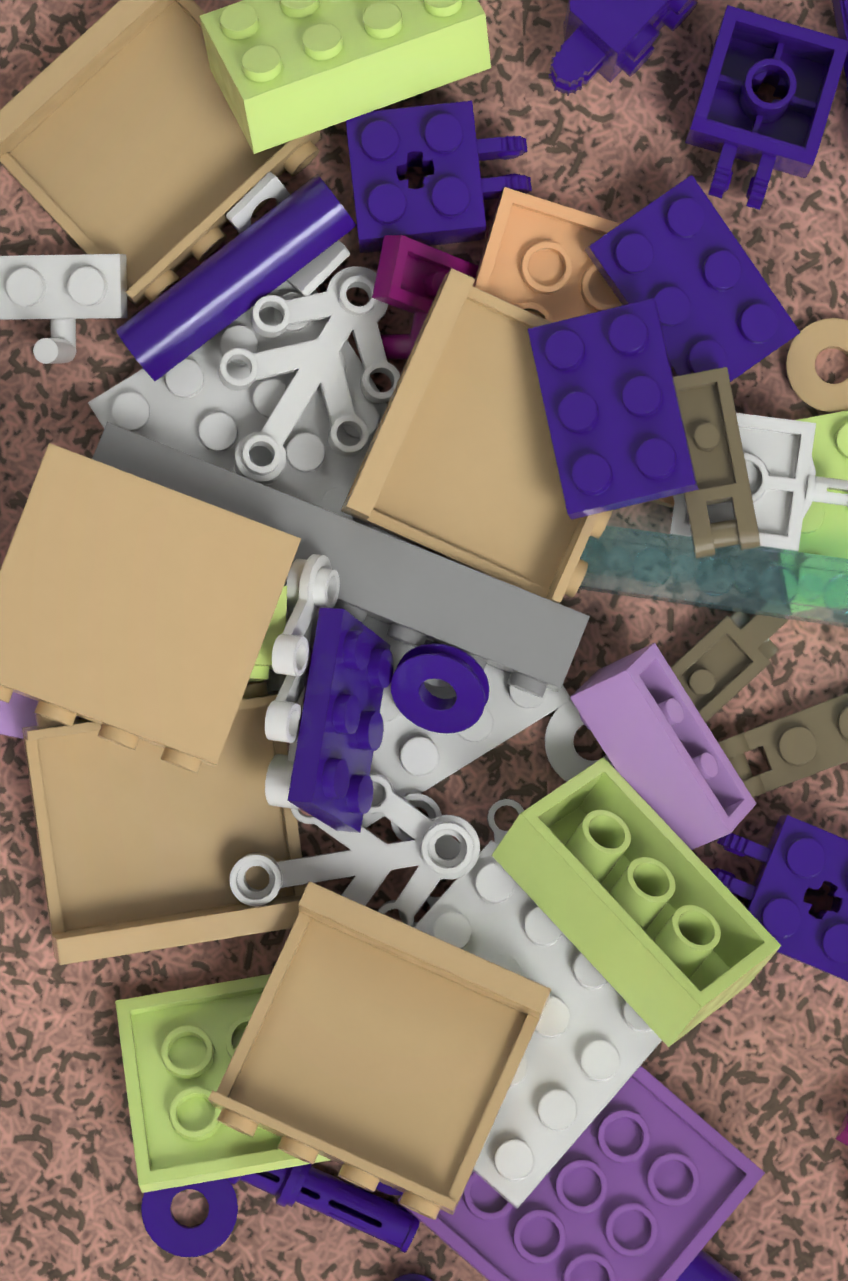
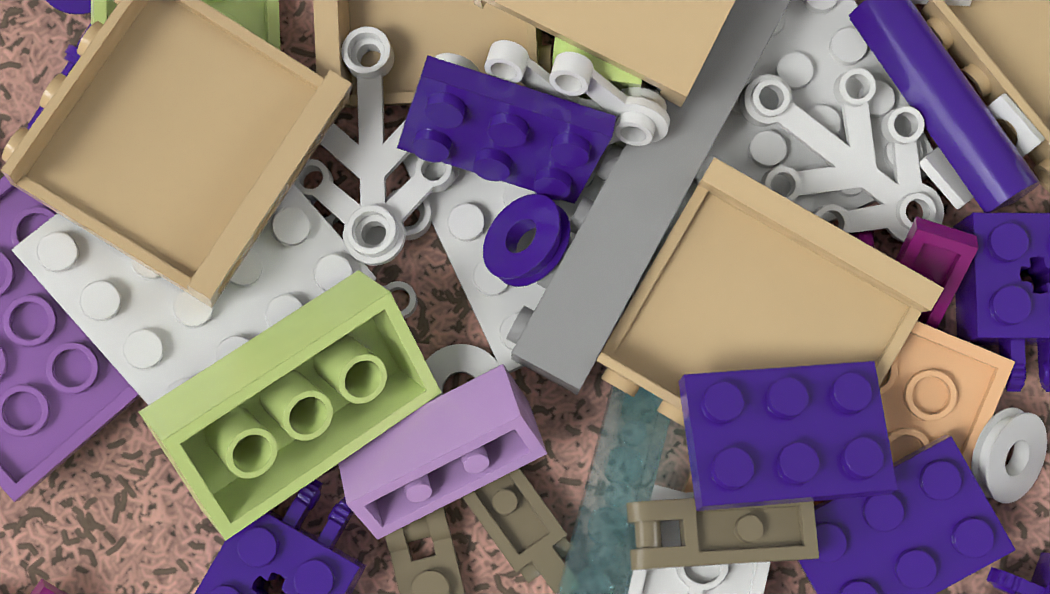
camera: 100 degrees right, 5 degrees down
none -> white piece [971,407,1047,504]

